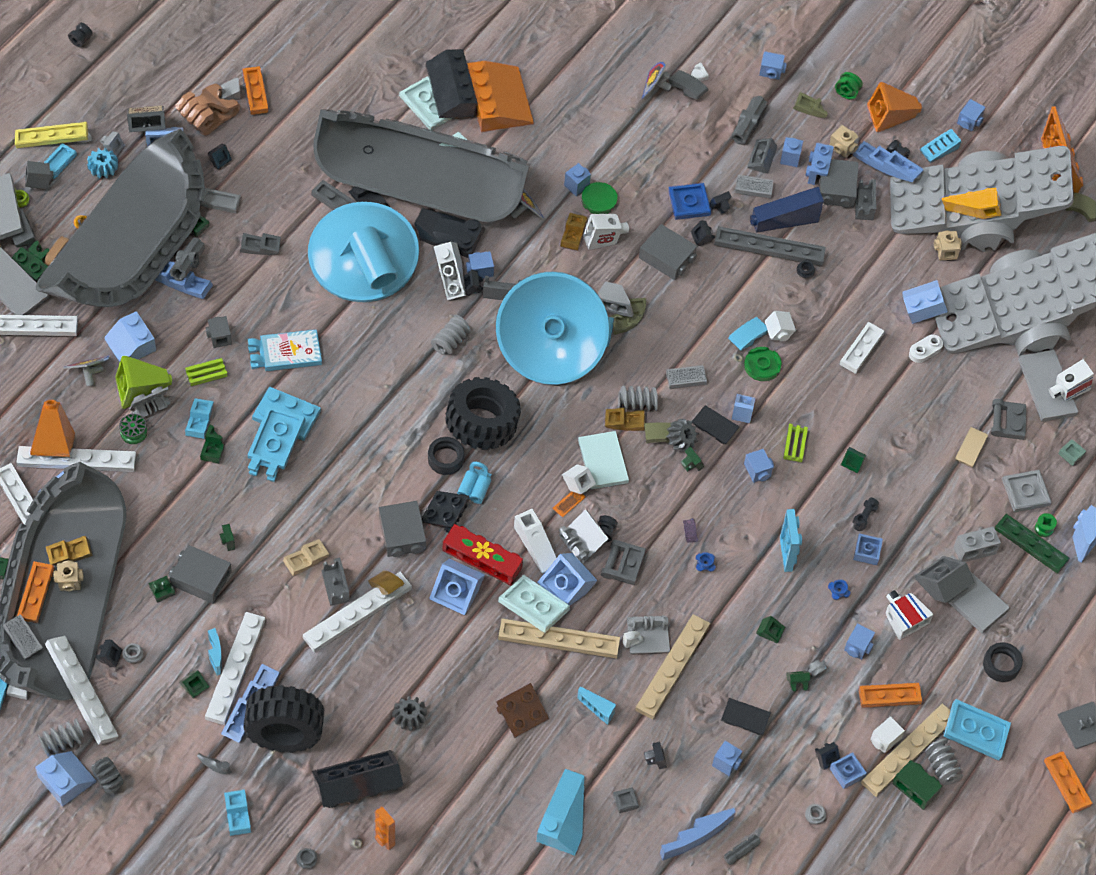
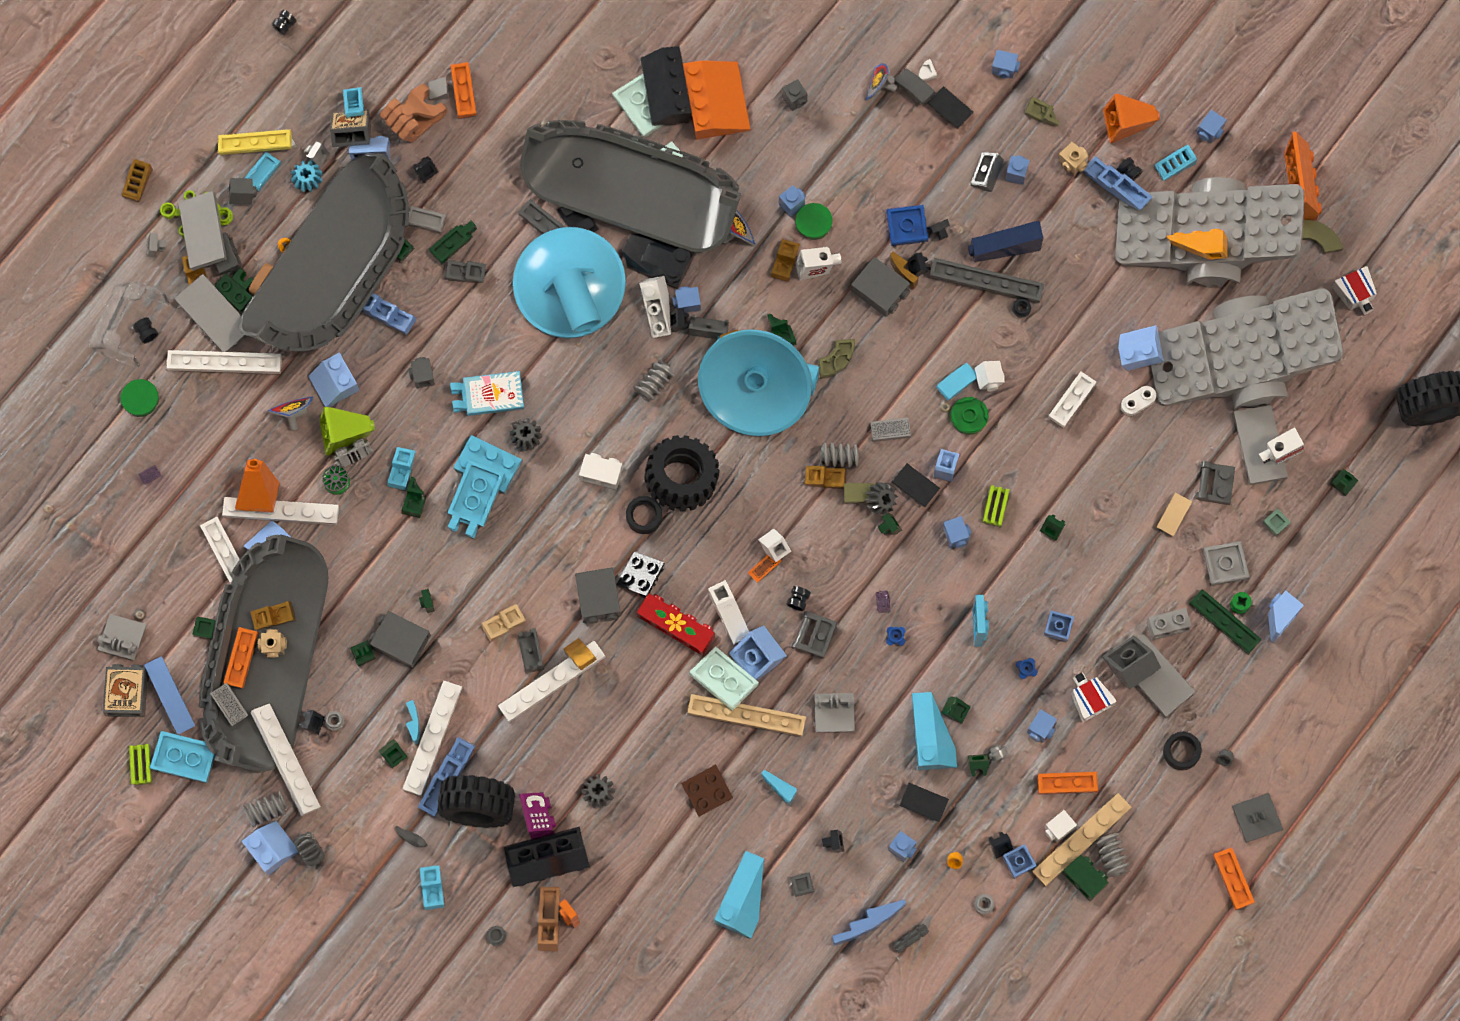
camera: 10 degrees right, 15 degrees up
dark grey piece [170,238,205,281] -> none
lime tile [185,358,228,386] -> none
light blue slope [429,559,485,615] -> none
medium azure piece [457,462,492,504] -> none
hinge [559,510,609,564] -> none
light aqua tile [578,431,629,489] -> none
light grey slope [598,282,634,317] -> none
white tile [622,631,643,648] -> none
tan plate [635,614,710,720] -> none
dark grey piece [731,95,767,145] -> none
light grey tile [735,175,773,198] -> none
medium blue bracket [805,143,834,185] -> none
dark grey brick [819,159,859,208] -> none
green wheel [835,72,863,100] -> none
black bar [852,497,879,531] -> none
dark grey hinge [855,179,876,221] -> none
tan brick [934,231,961,260] -> none
medium azure plate [943,699,1011,760] -> none
none -> medium azure slope [343,87,364,117]
none -> dark green hinge [429,221,477,265]
none -> dark grey gear [510,418,542,451]
none -> magenta slope [519,792,556,839]
none -> medium nougat slope [537,887,560,951]
none -> white brick [579,453,623,490]
none -> dark grey brick [782,79,808,111]
none -> pearl gold slope [890,251,919,290]
none -> medium azure wedge [912,692,957,770]
none -> black piece [927,86,974,129]
none -> light orange hinge [947,852,963,869]
none -> dark grey hinge [1217,749,1234,766]

